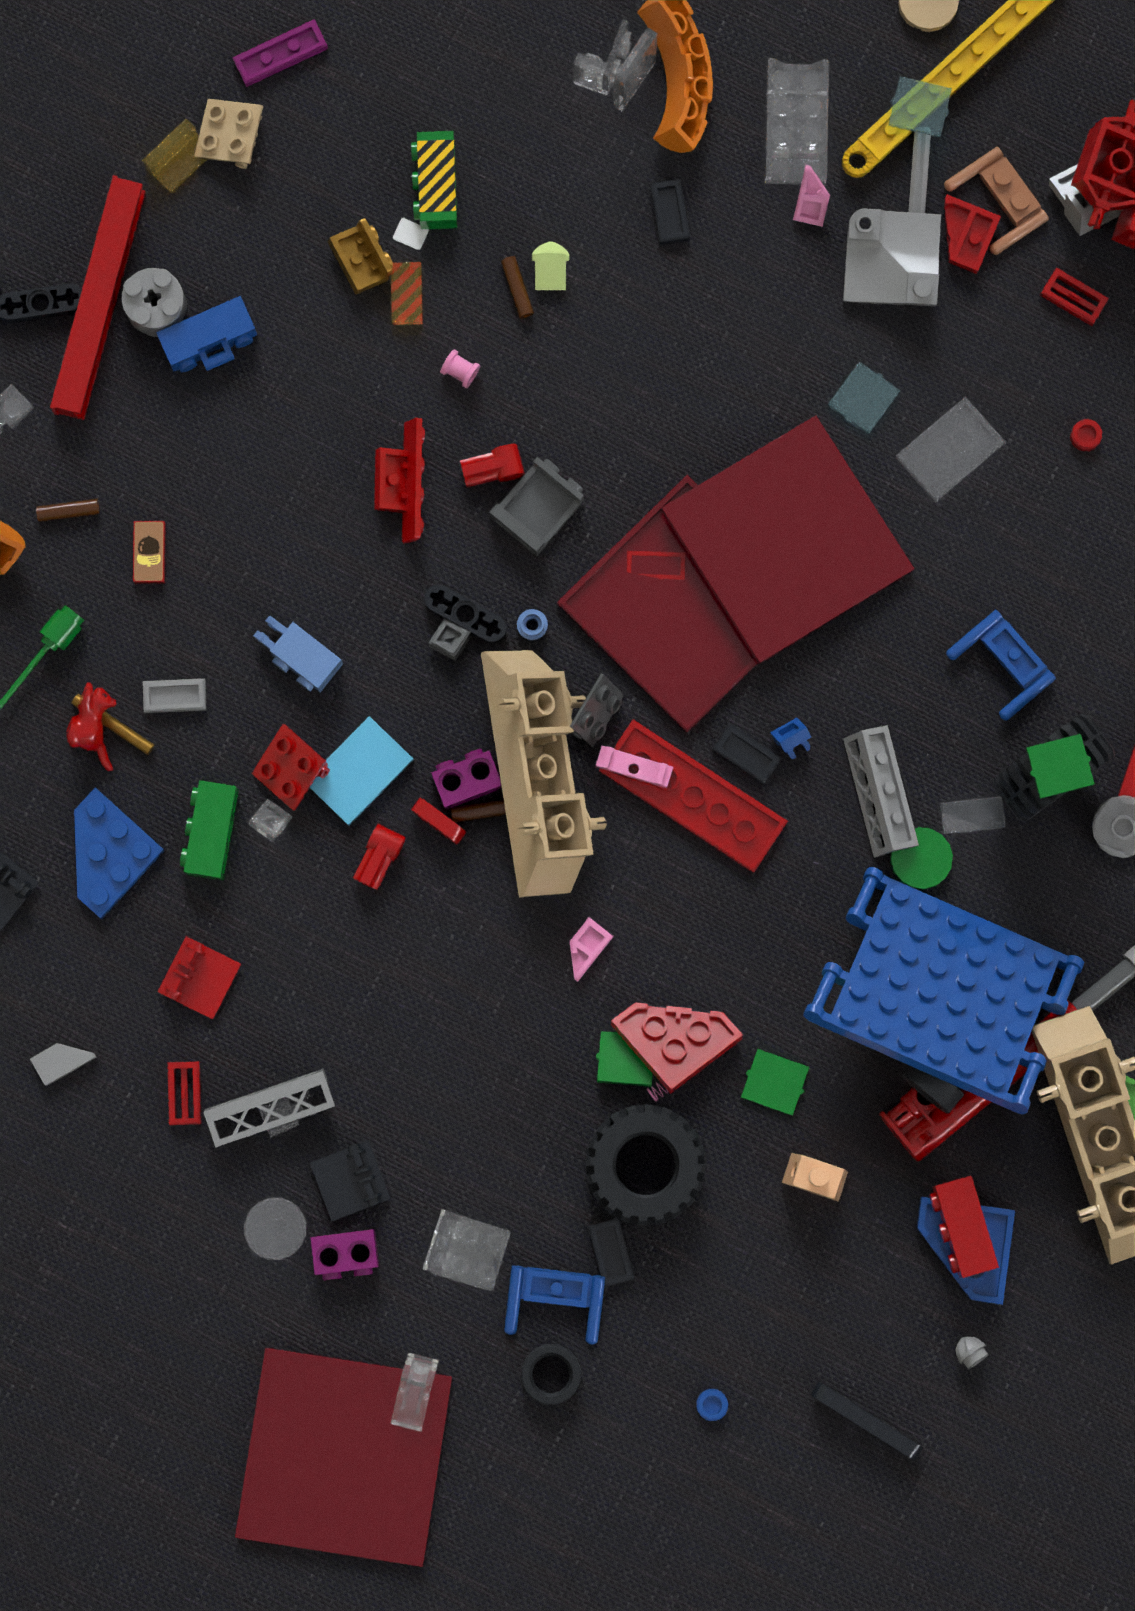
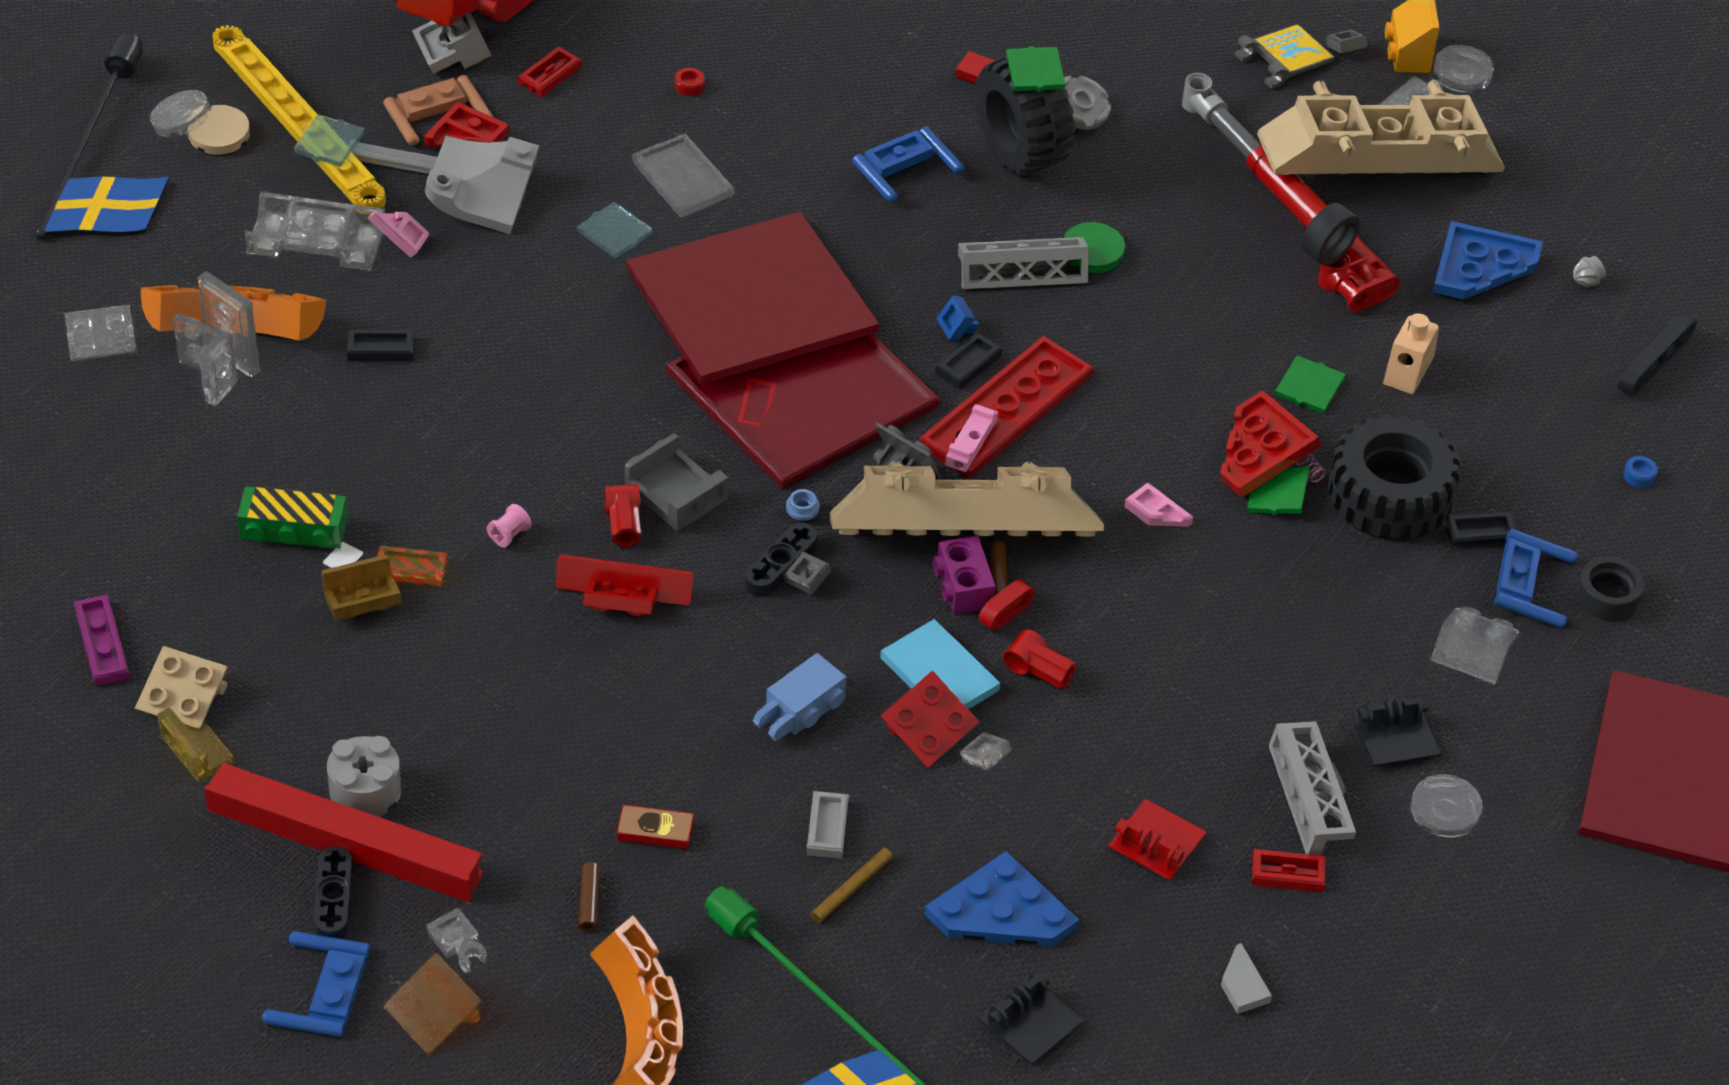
camera: 85 degrees left, 35 degrees down
red animal [66,682,116,771] -> none
blue piece [156,296,257,372] -> none
green brick [180,780,239,881] -> none
magenta brick [310,1229,379,1280] -> none
clear arch [391,1353,439,1431] -> none
reddish brown piece [501,256,534,319] -> none
yellowish green tile [532,241,569,290] -> none
blue plate [804,867,1084,1114] -> none
red brick [929,1176,999,1278] -> none
clear tile [939,796,1006,835] -> none

